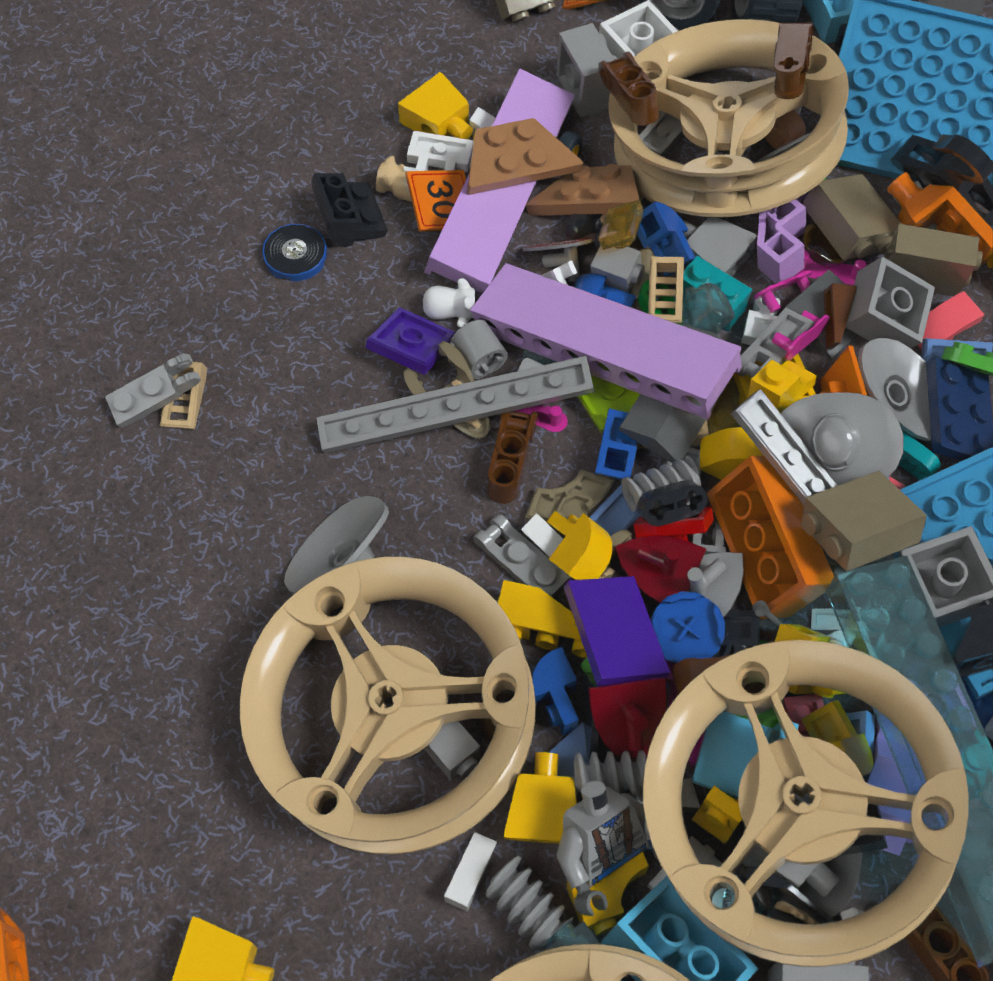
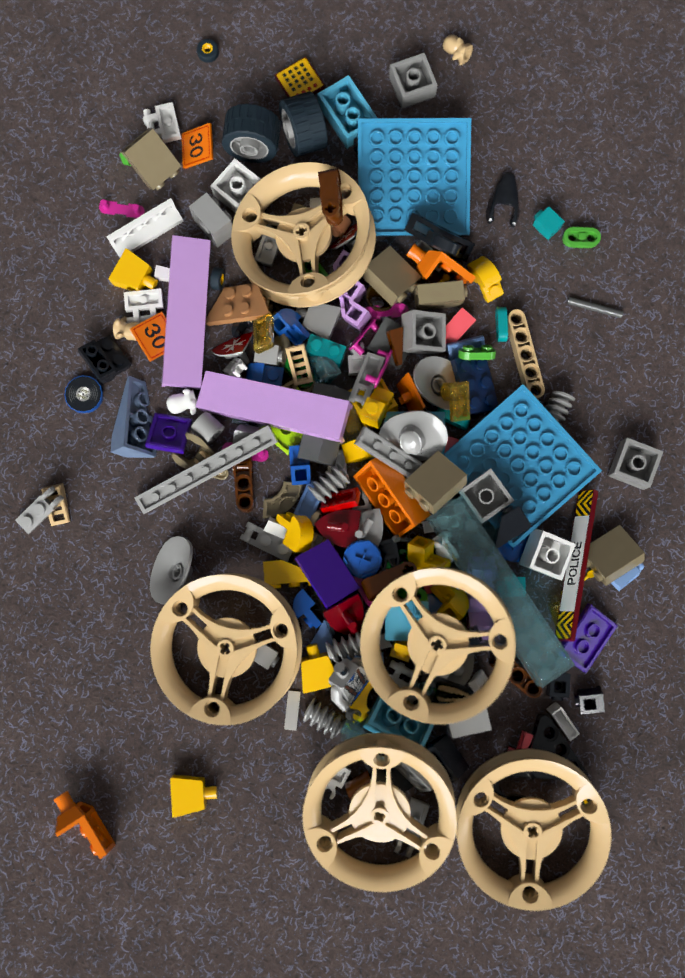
camera: 20 degrees left, 20 degrees up
medium nougat wing [467,118,583,195] -> none
reddish brown piece [598,51,659,125] -> none
black beam [637,480,708,526] -> none
none -> dark pink piece [99,199,145,218]
none -> white fence [106,198,184,258]
none -> sand blue wedge [111,376,156,458]
none -> clear yellow plate [440,381,470,422]

